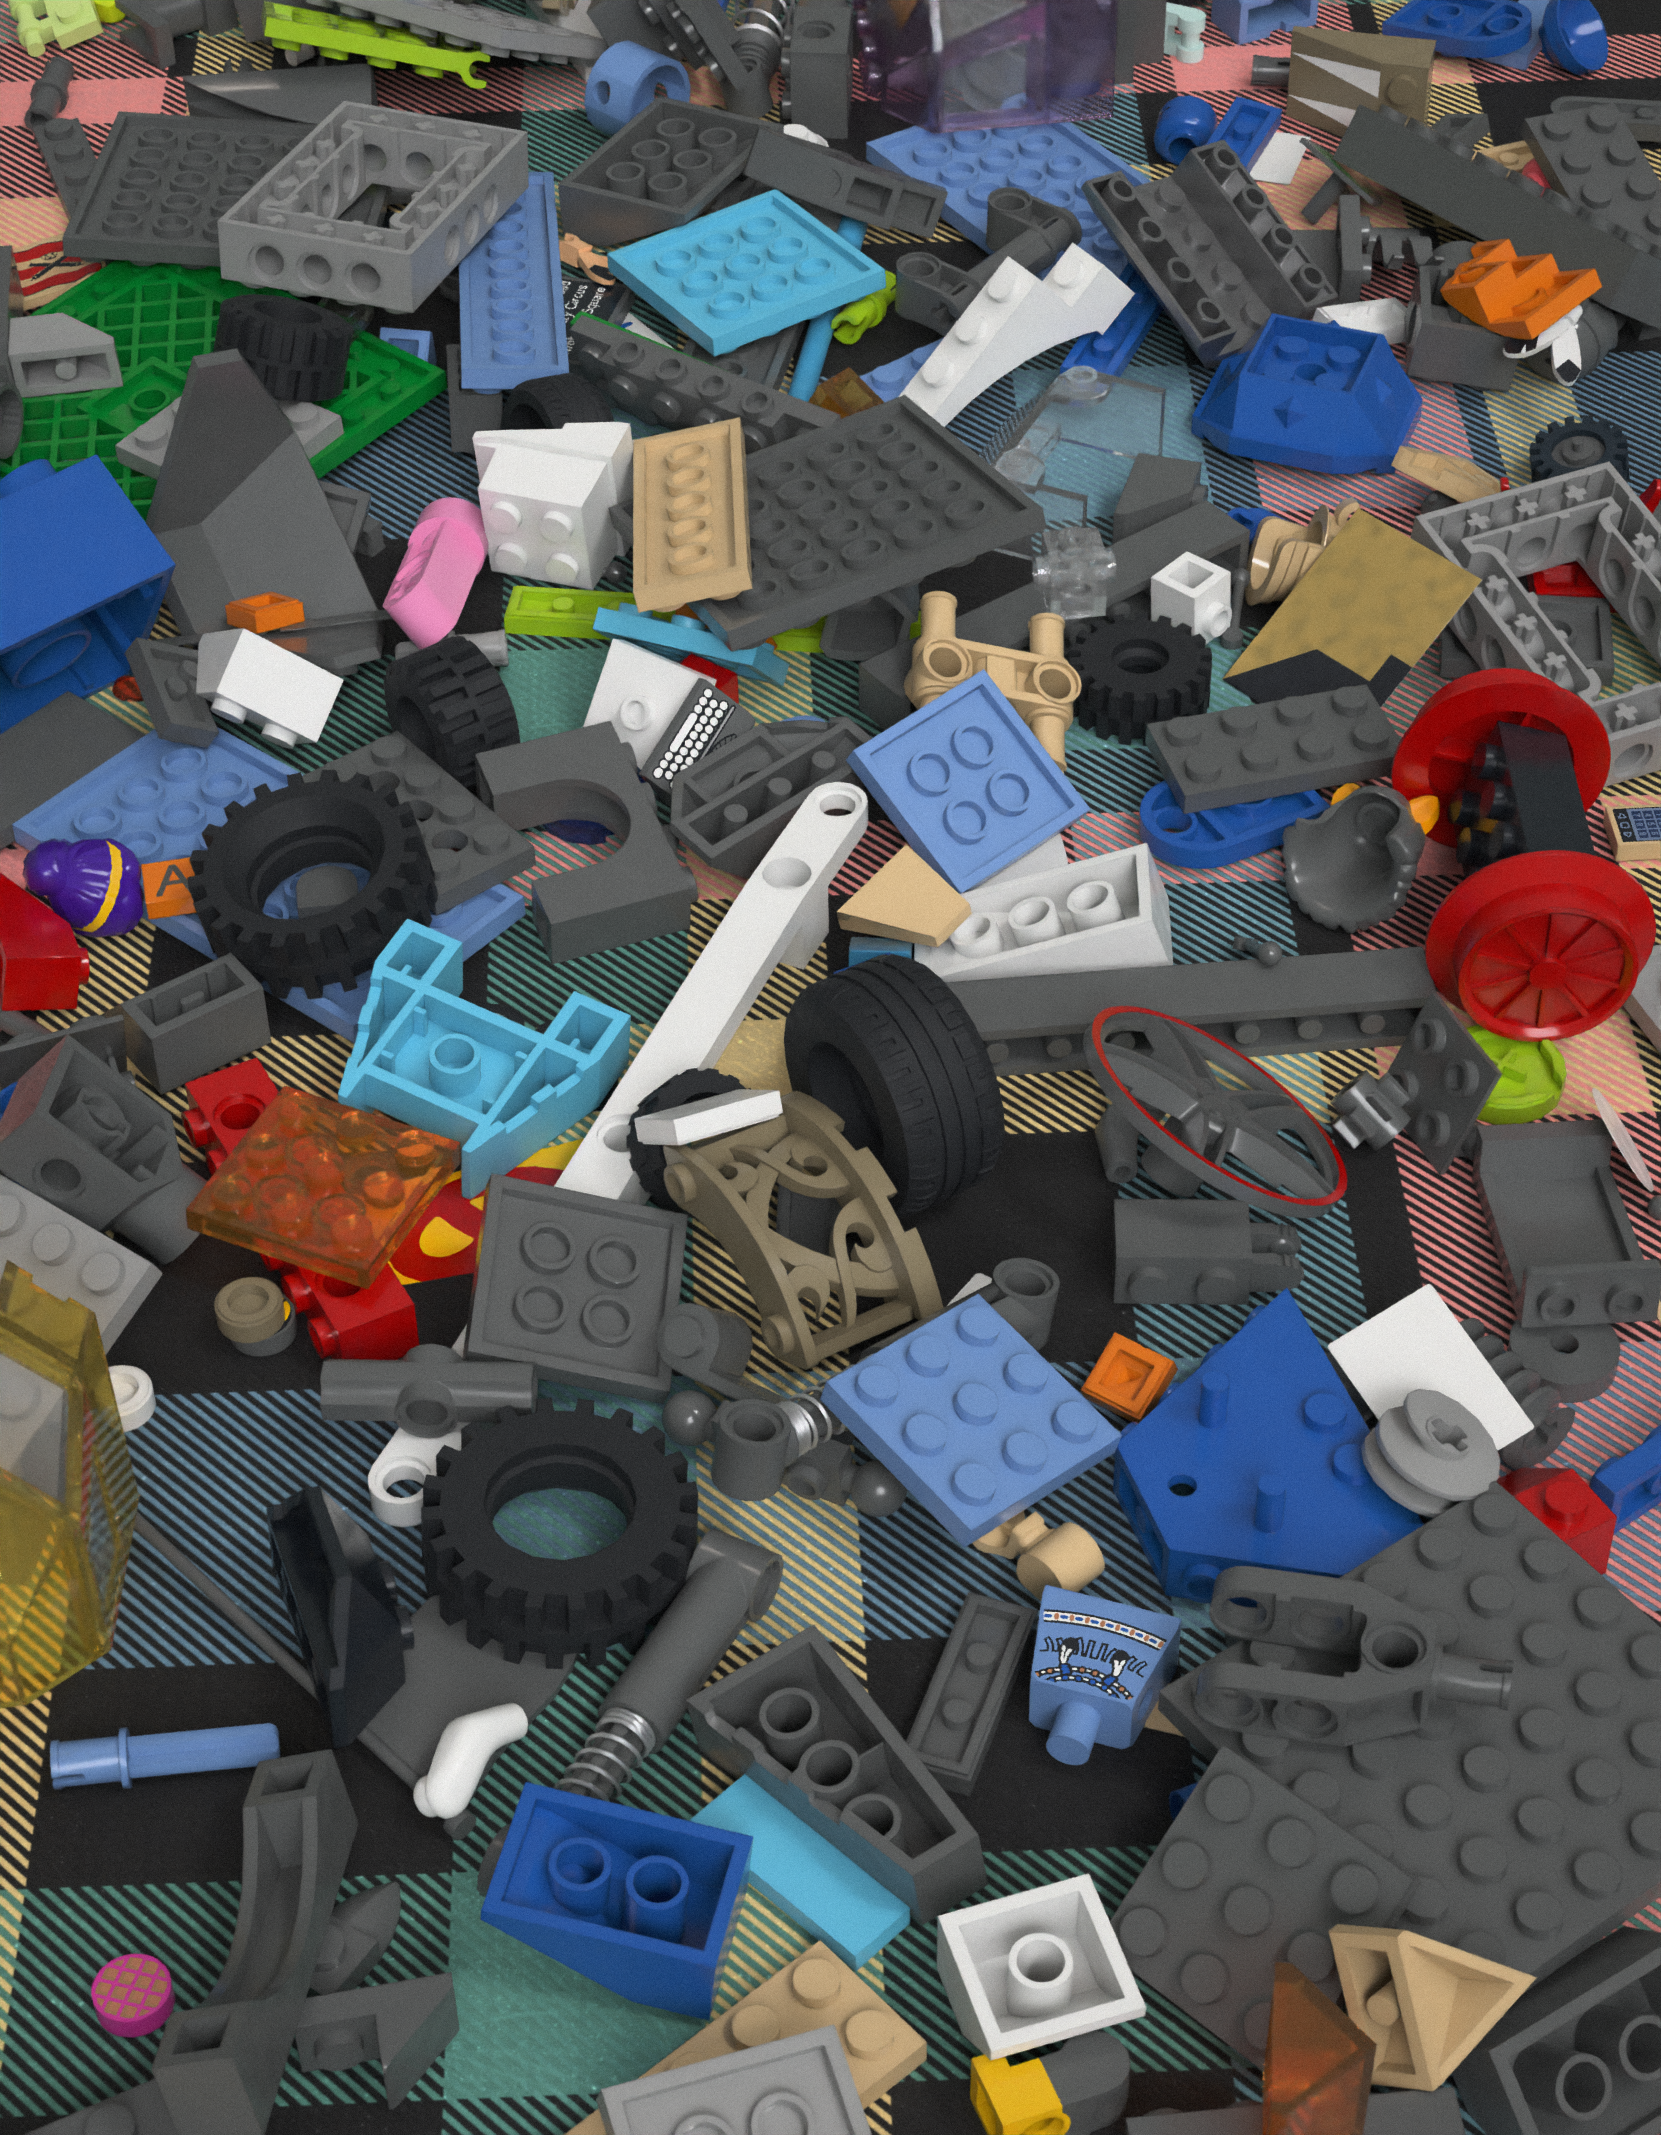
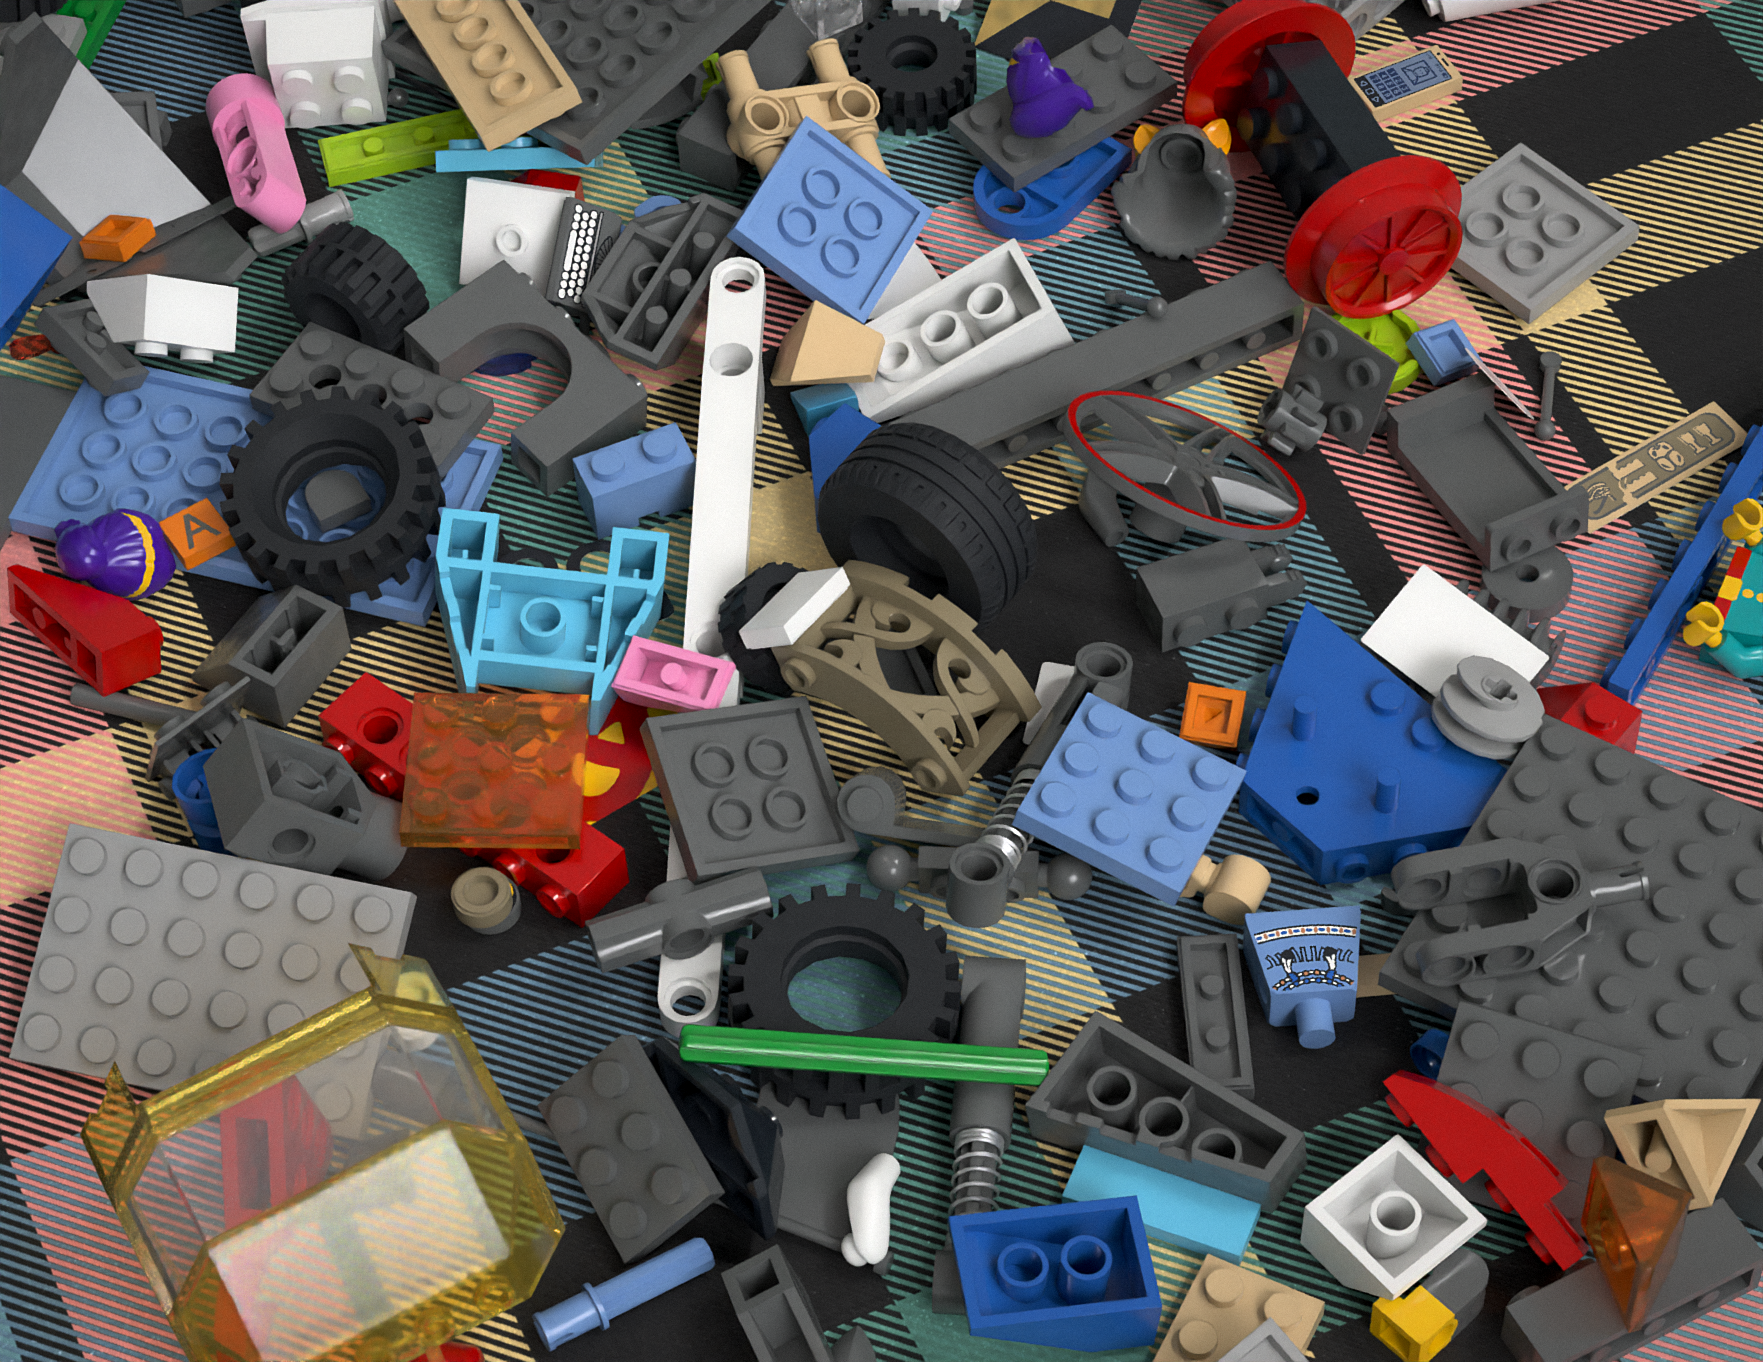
camera: 20 degrees left, 10 degrees up
none -> dark grey plate [537,1035,725,1263]
none -> medium blue brick [572,422,696,540]
none -> bright pink slope [611,635,736,713]
none -> green axle [678,1024,1049,1087]
none -> dark purple hair [1006,37,1094,138]
none -> red slope [1383,1070,1590,1271]
none -> medium blue tile [1406,319,1483,387]

